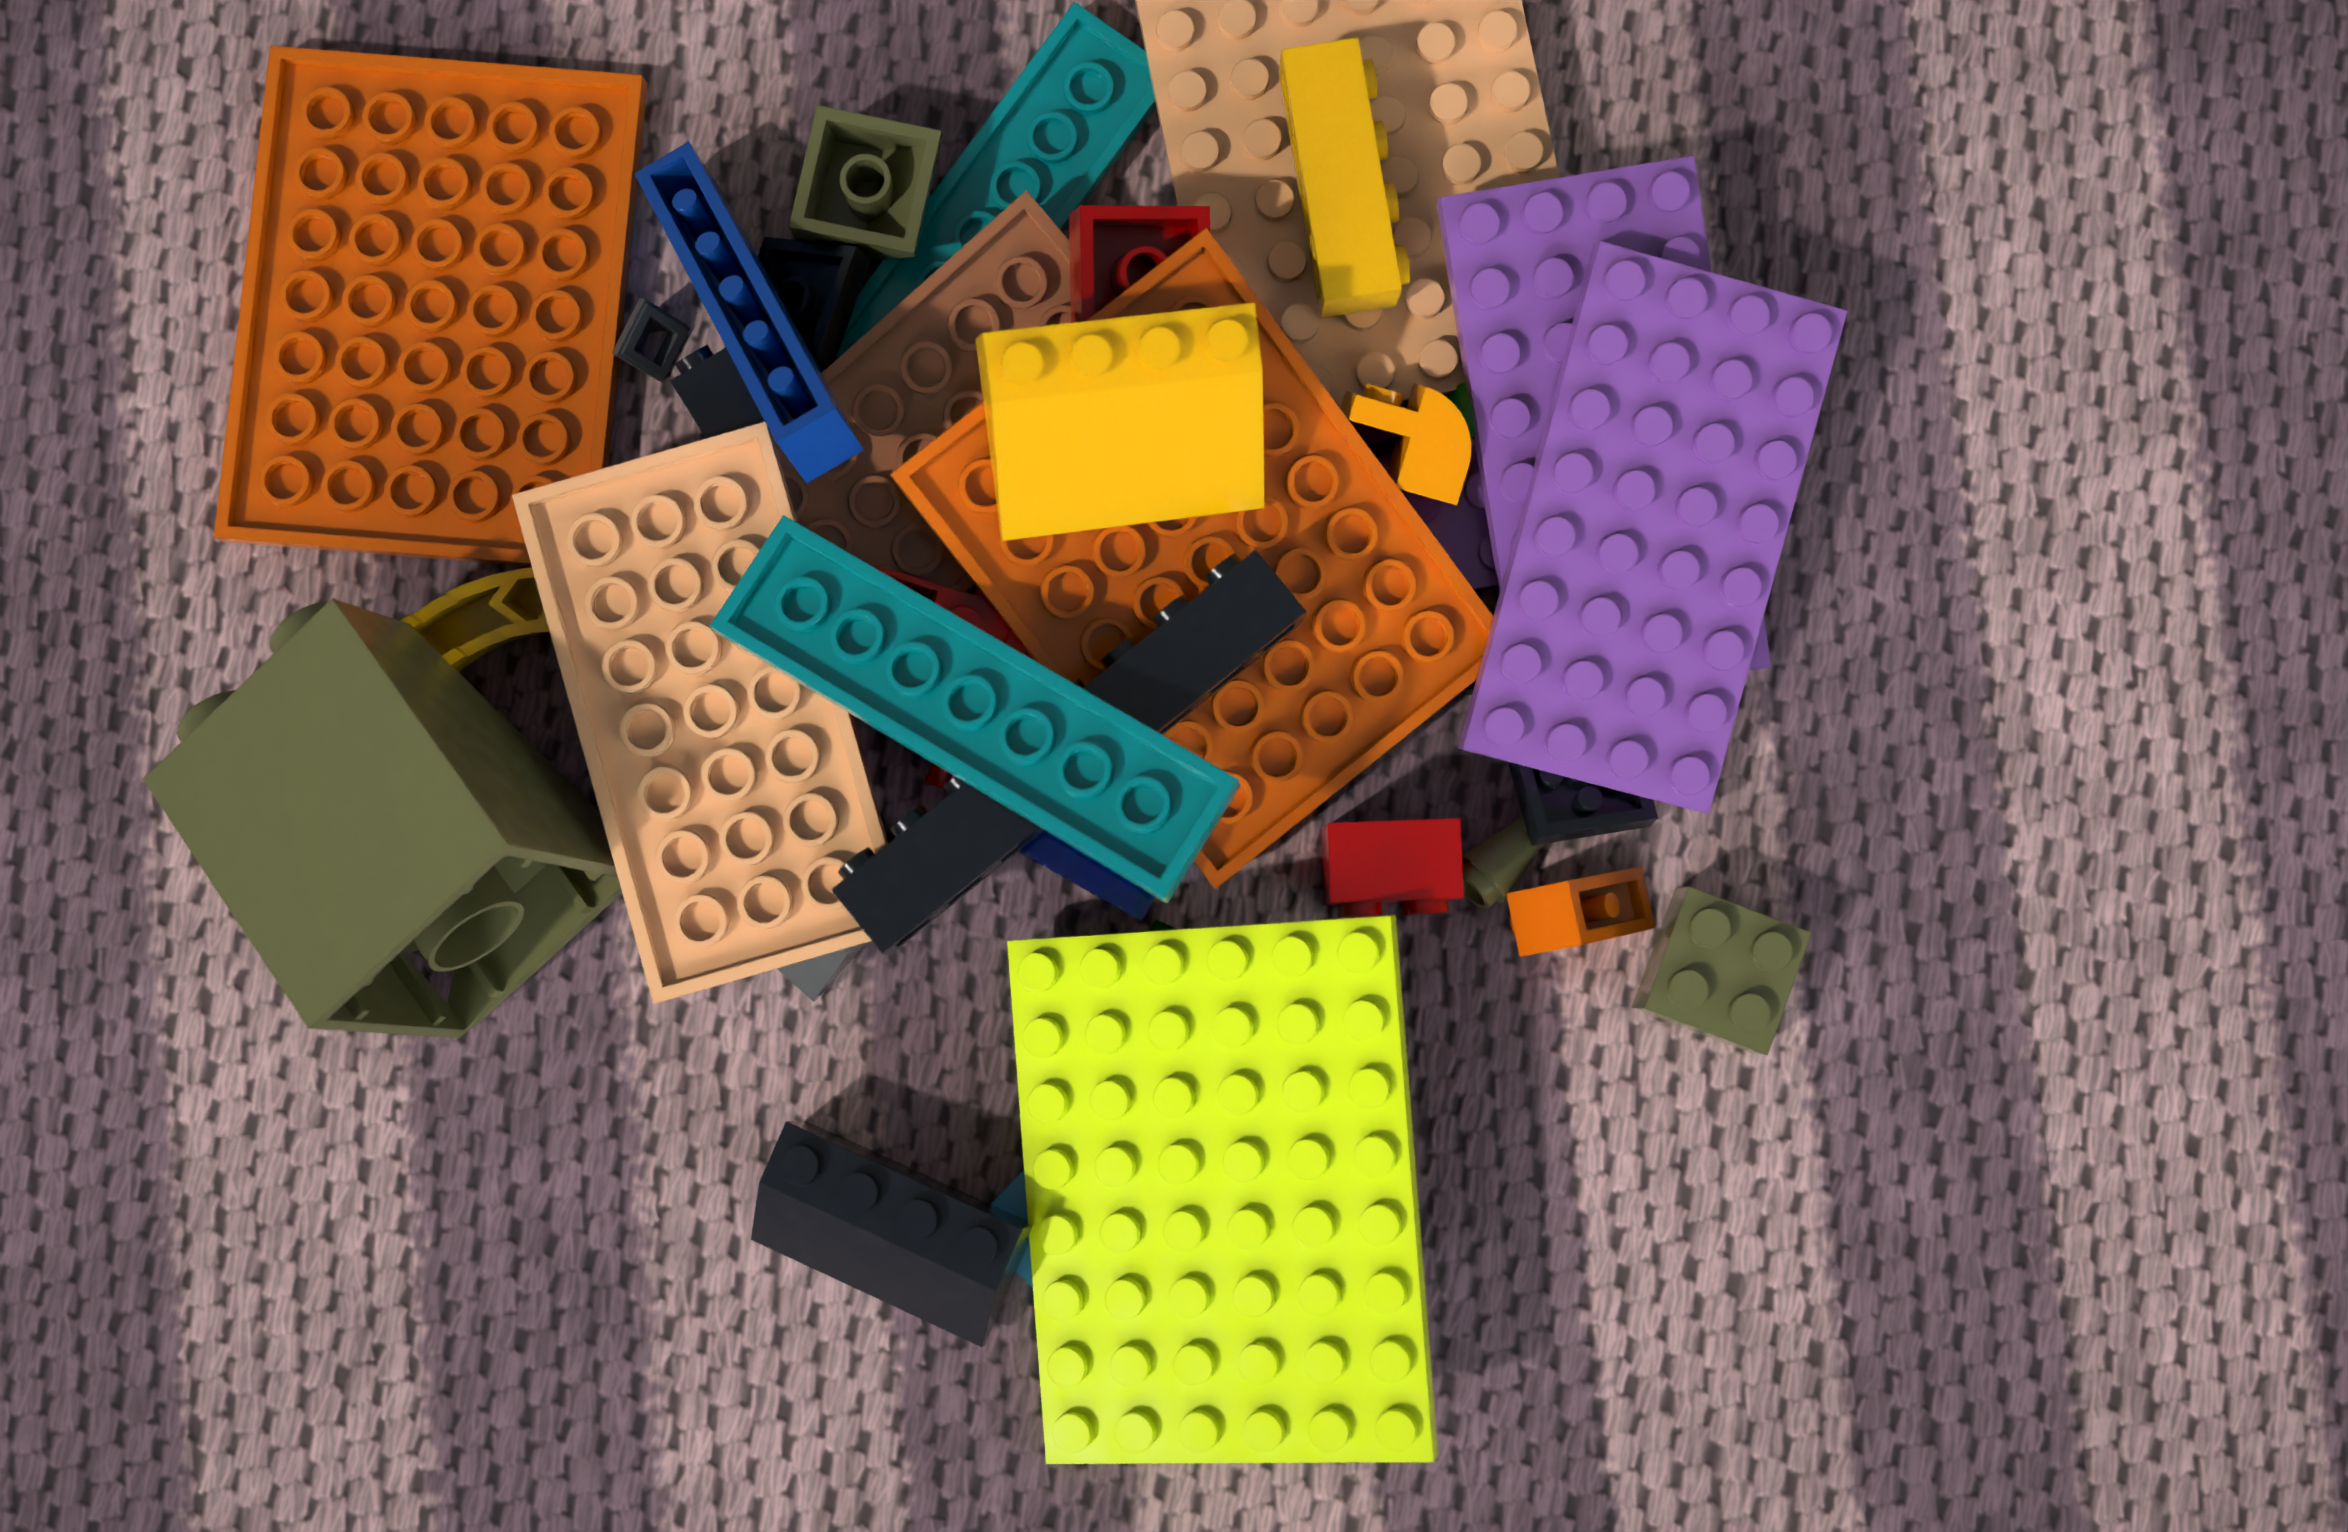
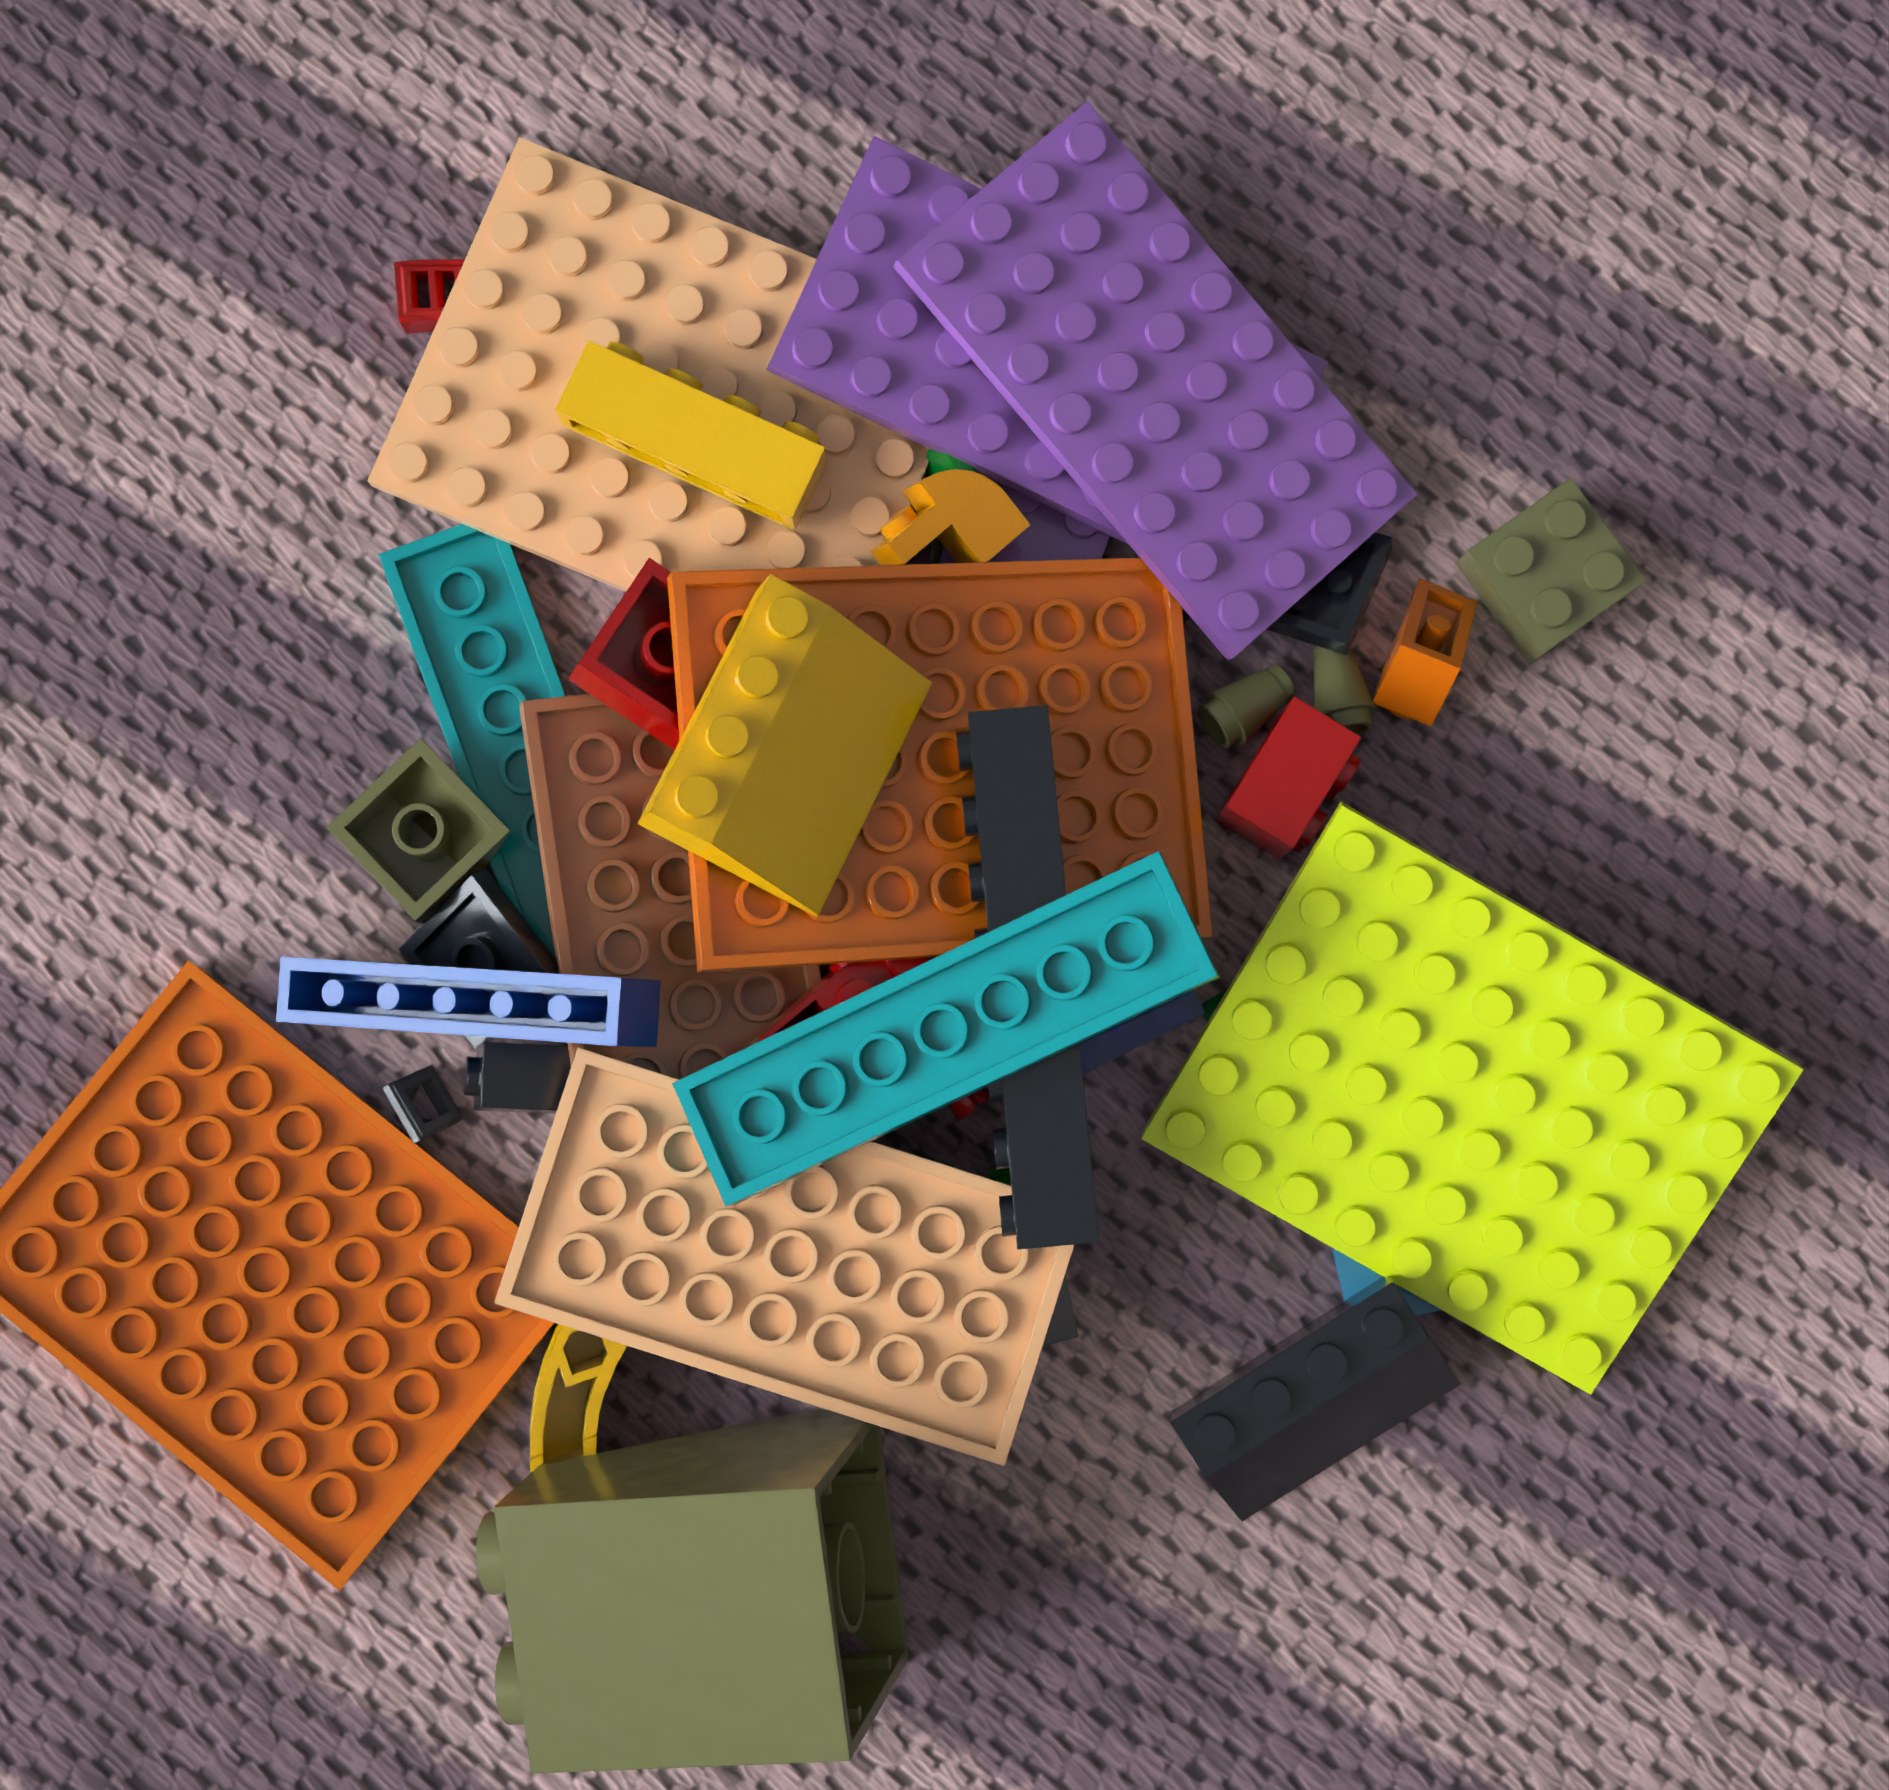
camera: 60 degrees left, 0 degrees up
none -> olive cone [1198,664,1295,749]

